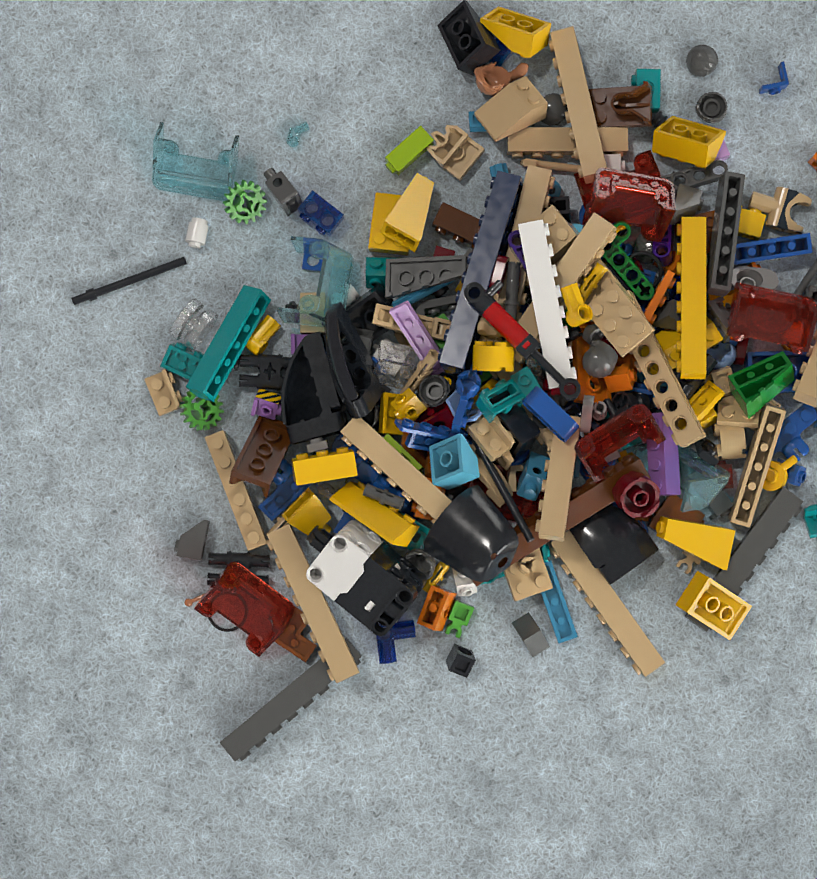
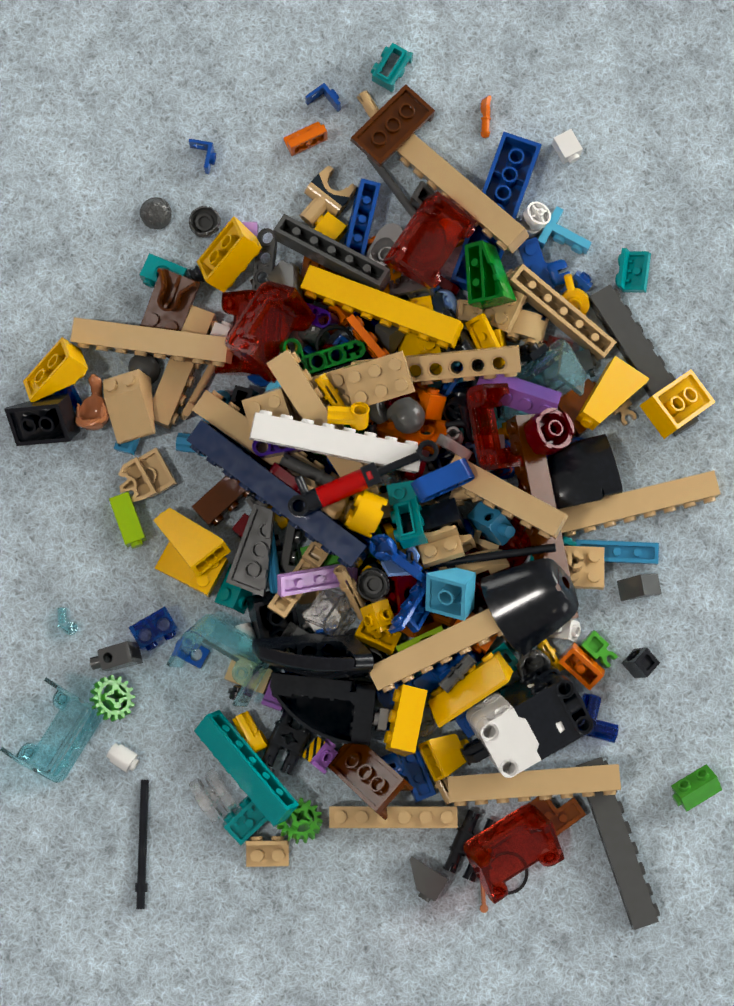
camera: 70 degrees left, 5 degrees down
none -> bright green brick [671,764,722,812]

